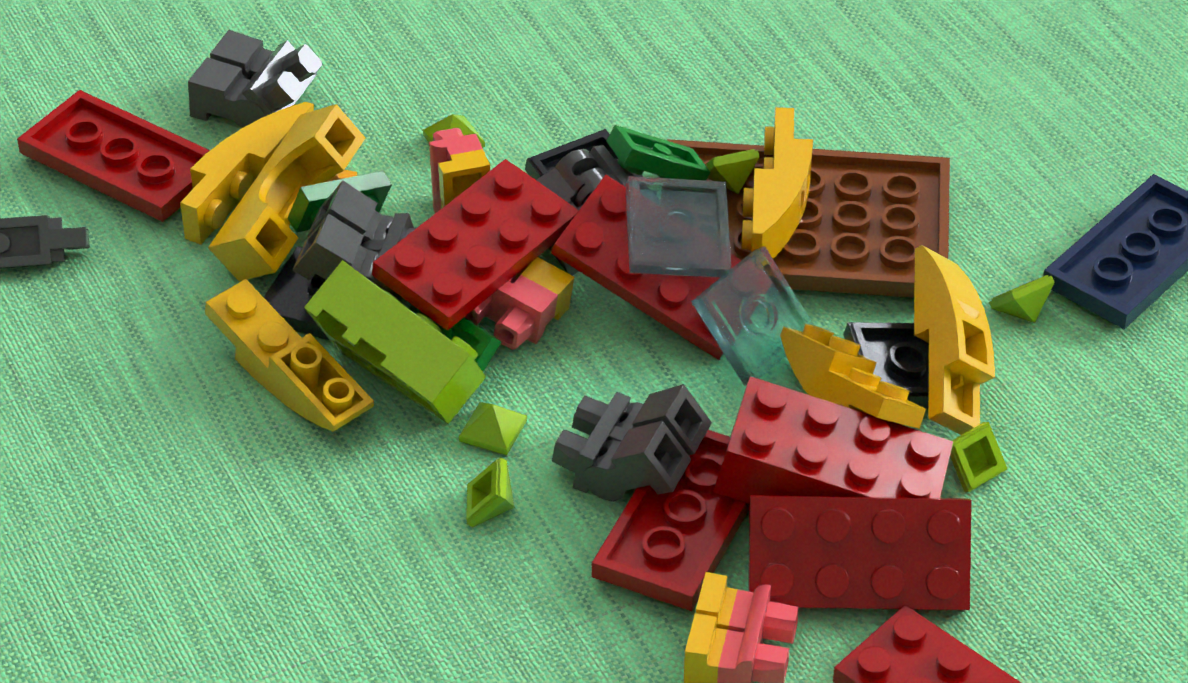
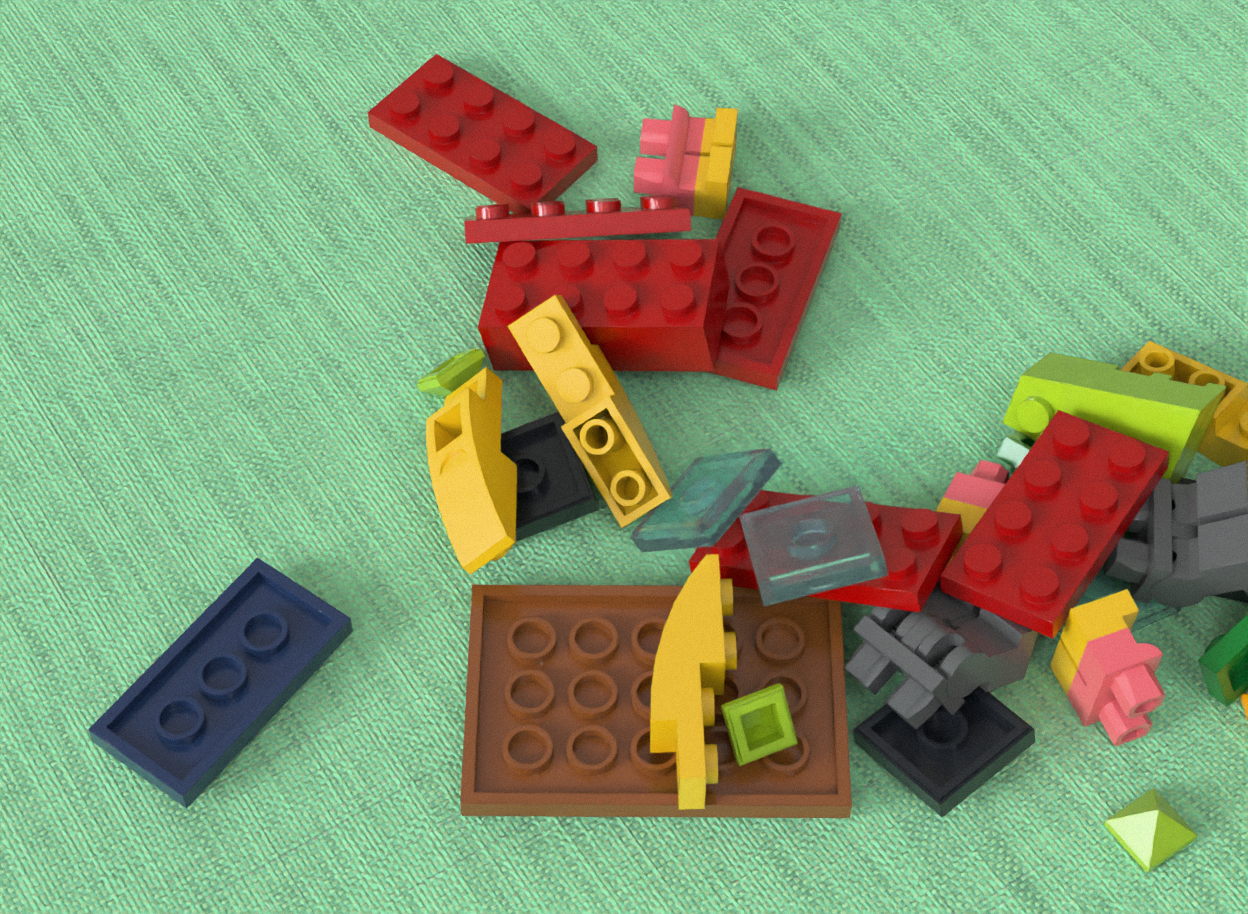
camera: 175 degrees right, 10 degrees up
lime slope [459,402,527,455] -> none
lime slope [466,457,515,527] -> none
dark grey hips [552,384,712,501] -> none
green plate [606,125,711,188] -> none
lime slope [989,275,1055,323] -> none

